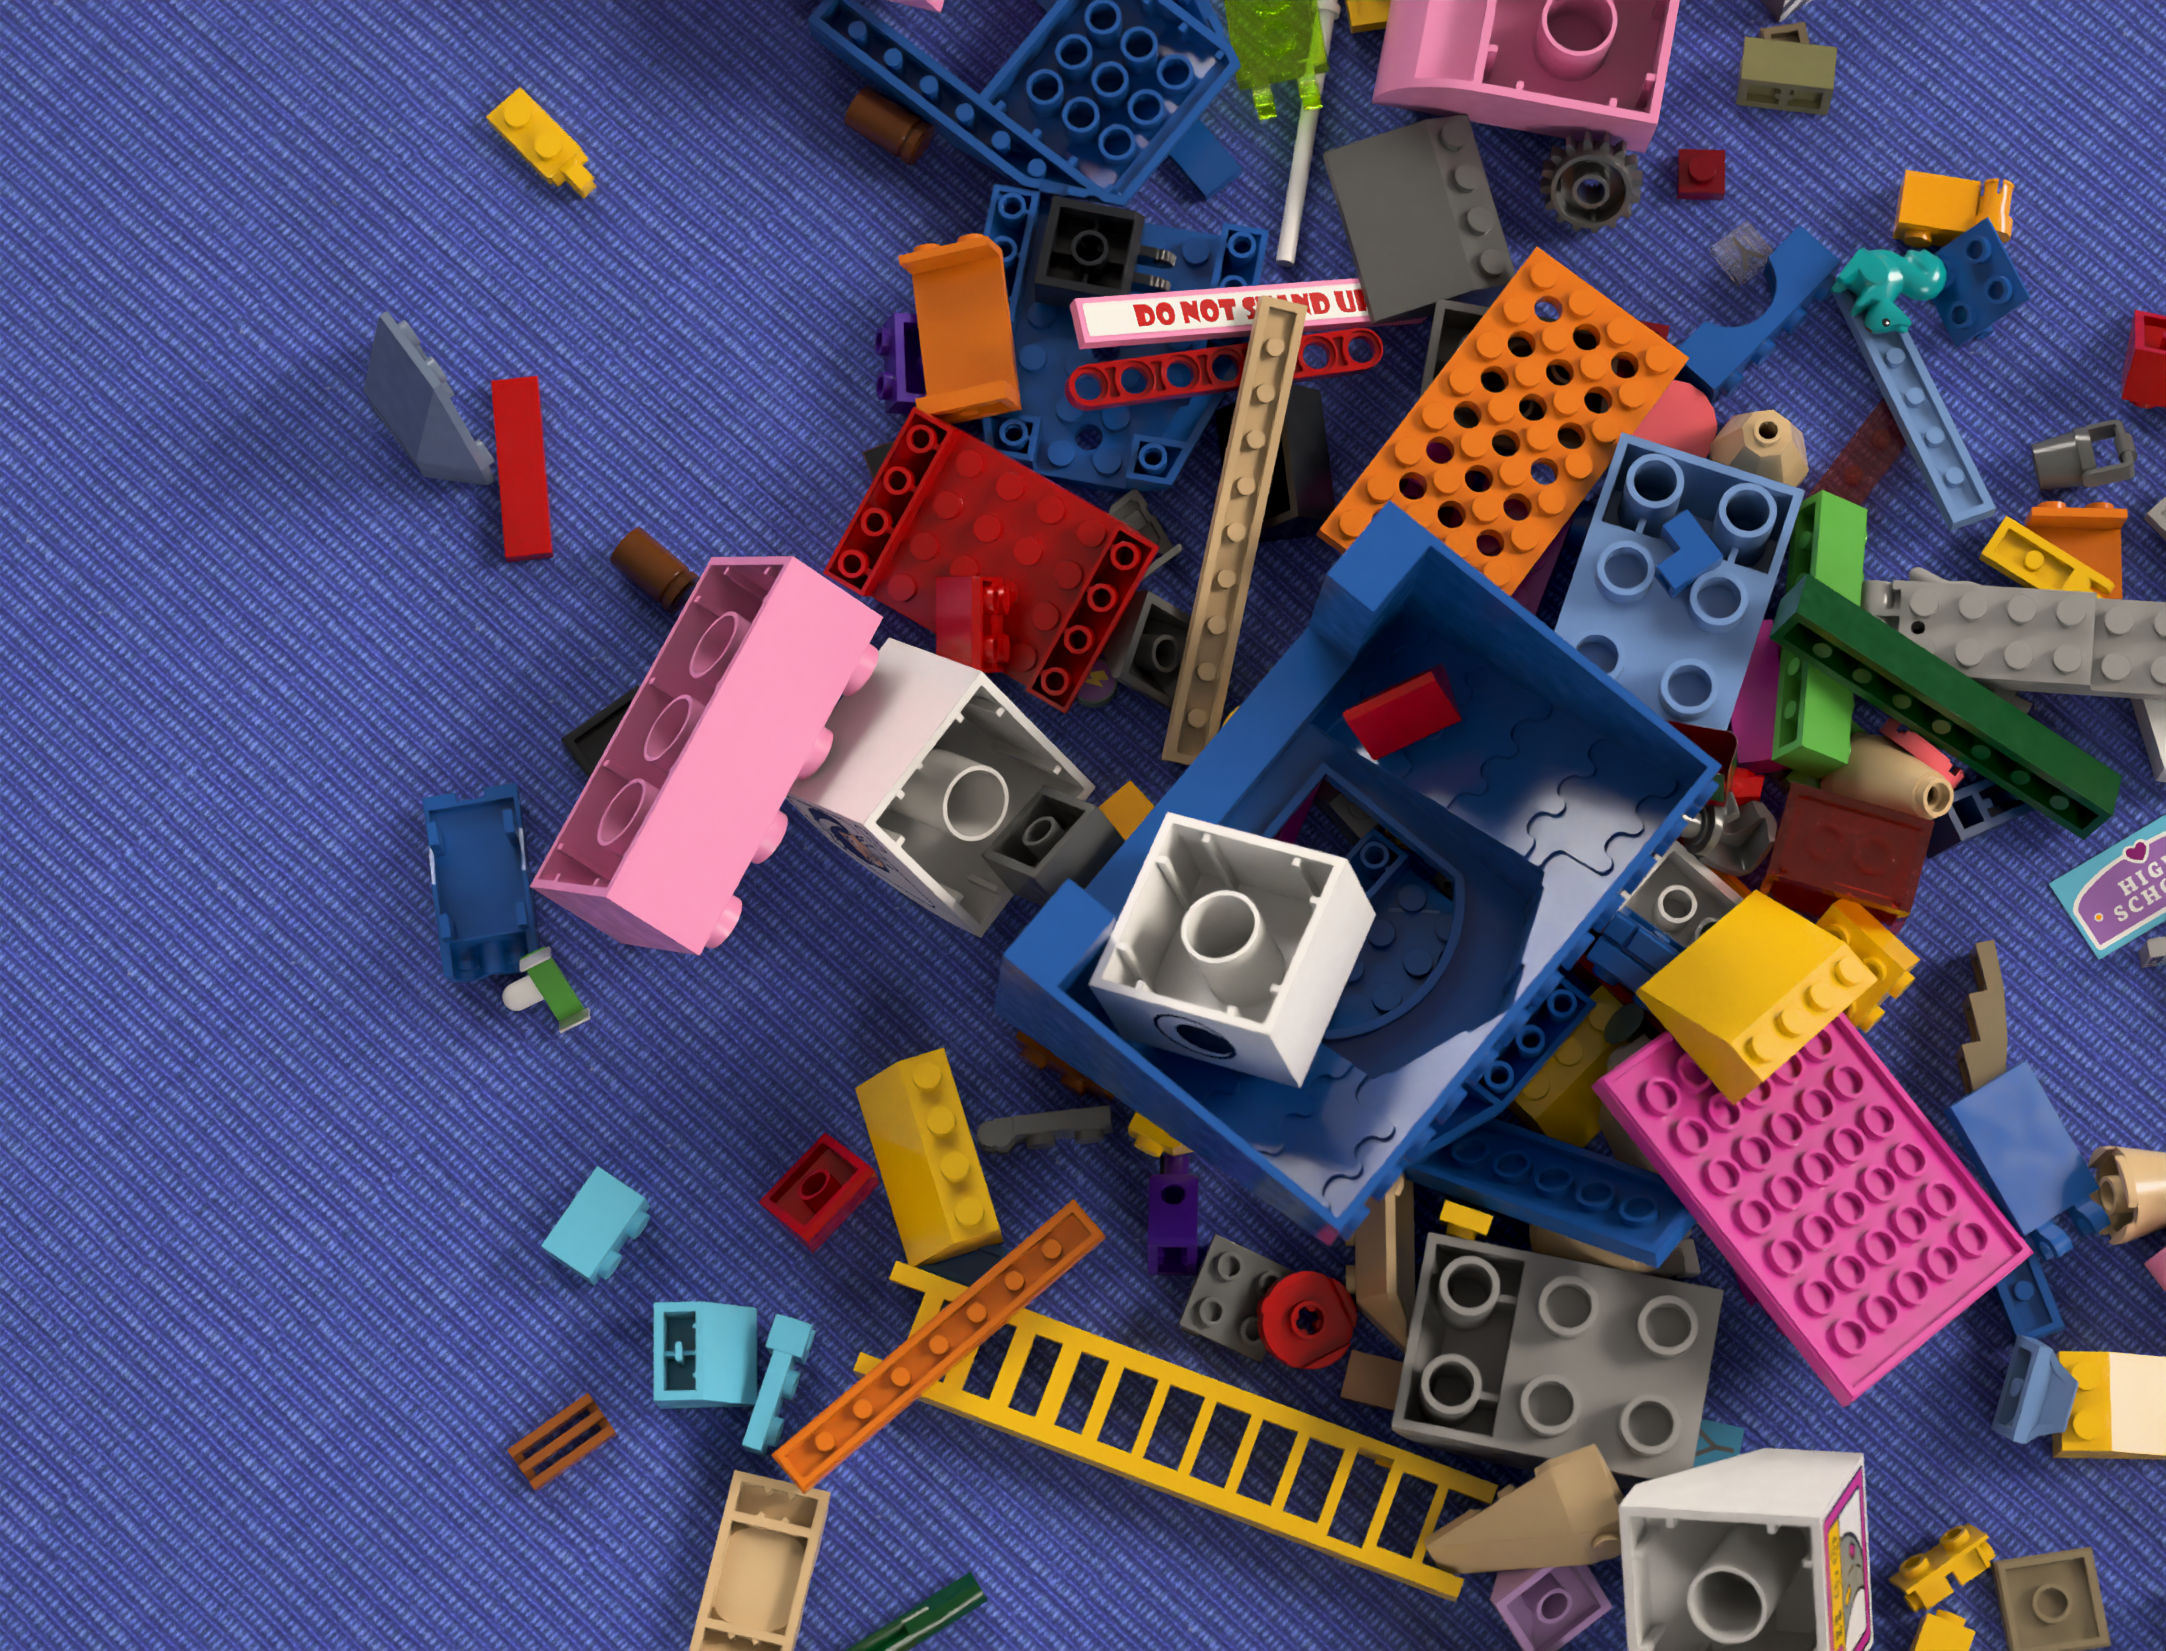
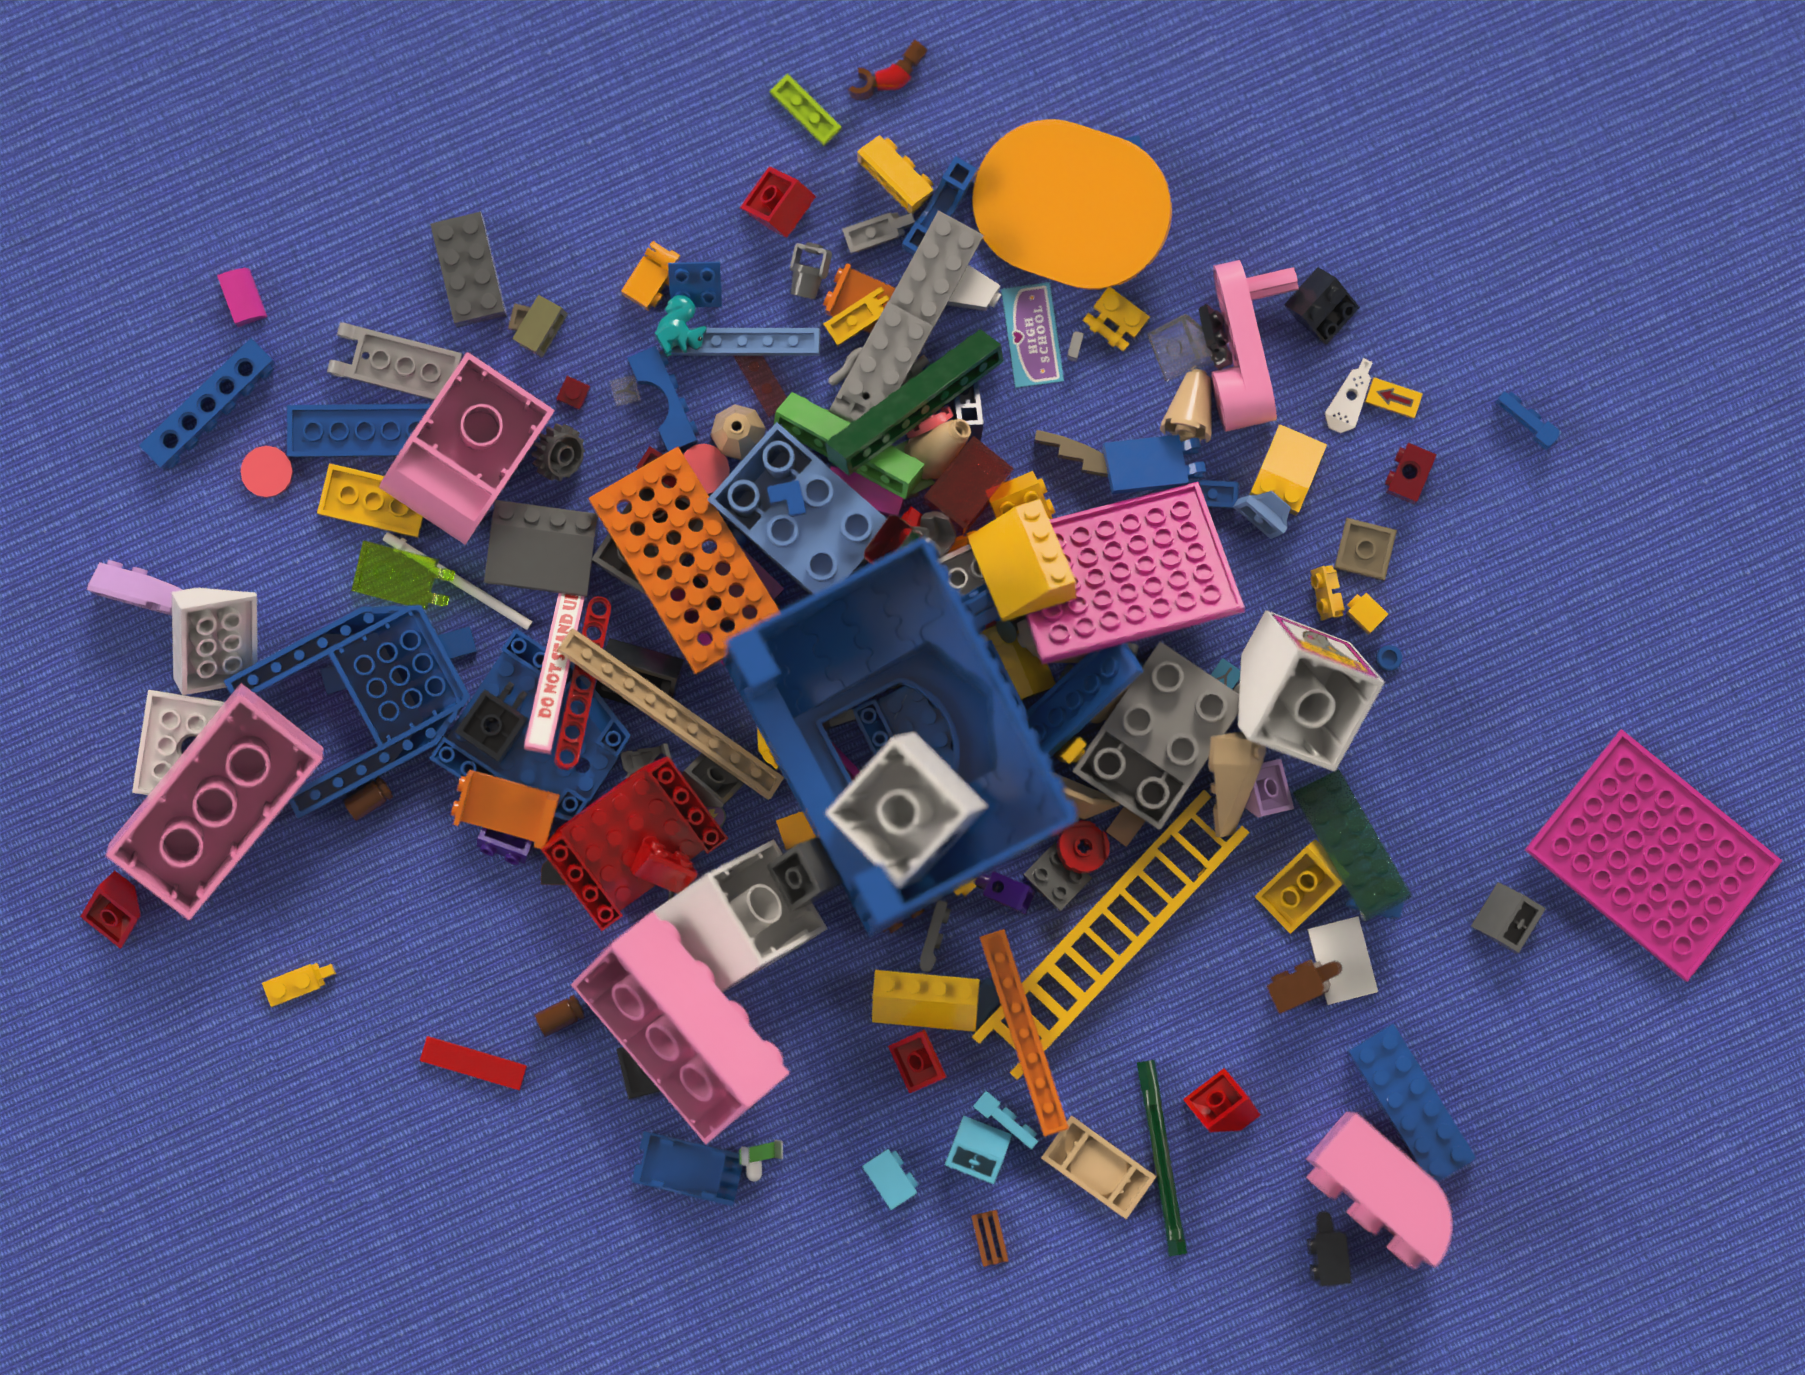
camera: 75 degrees left, 10 degrees up
sand blue wedge [363,311,495,486] -> none
red slope [1342,662,1462,761] -> none

